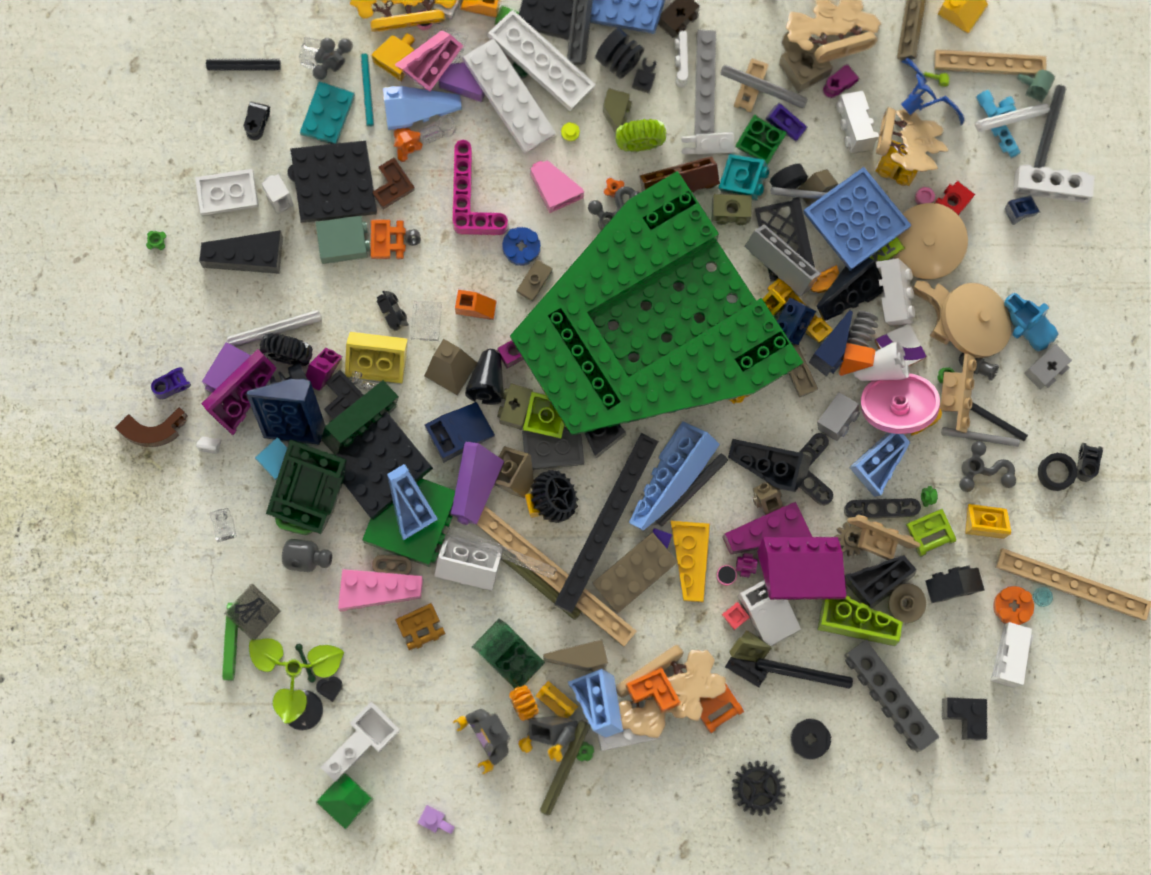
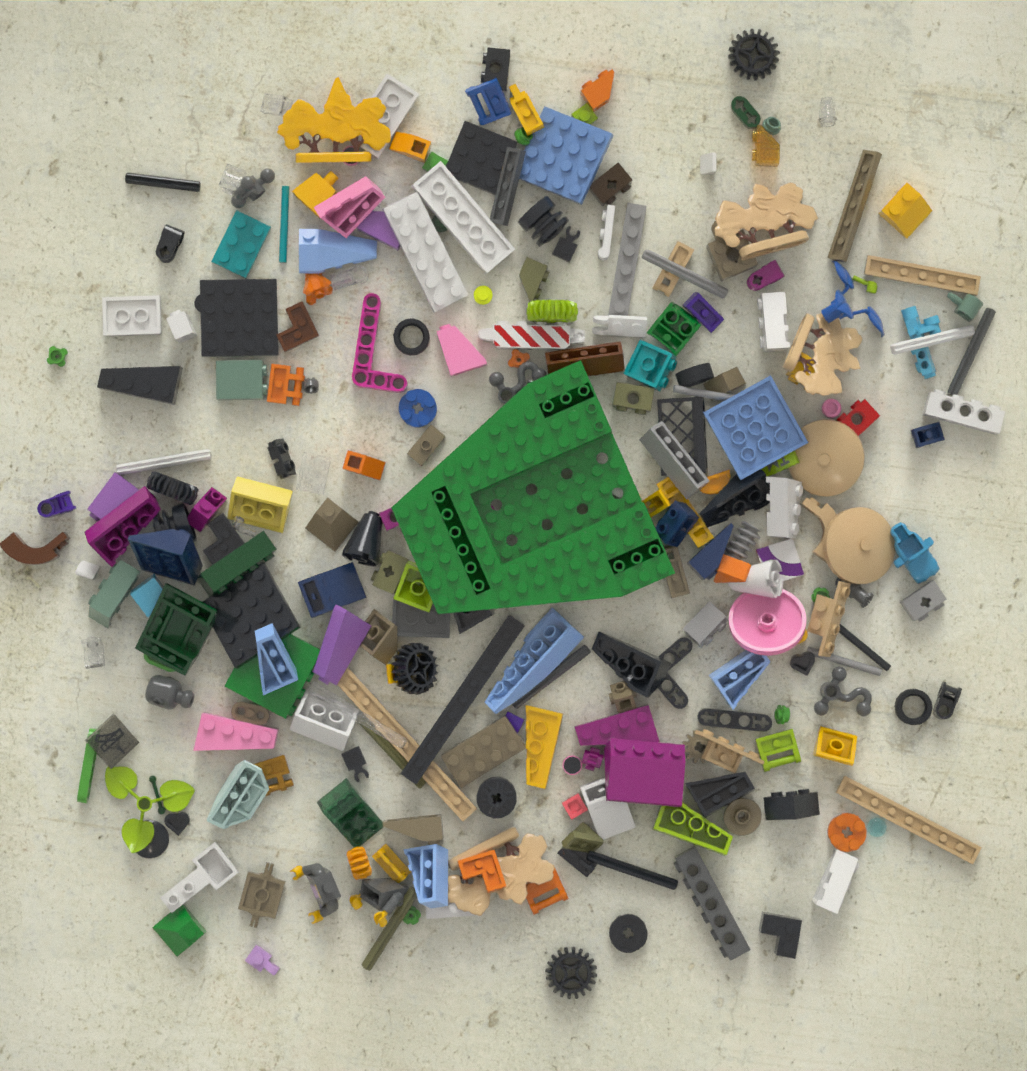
camera: 15 degrees right, 10 degrees up
none -> sand green wedge [88,559,140,628]
none -> light aqua wedge [207,760,269,829]
none -> dark tan plate [238,862,286,928]
none -> black plate [341,746,369,782]
none -> black tyre [393,318,430,356]
none -> black wheel [476,776,517,819]
none -> white hinge [478,321,585,350]
none -> black tile [790,651,815,676]

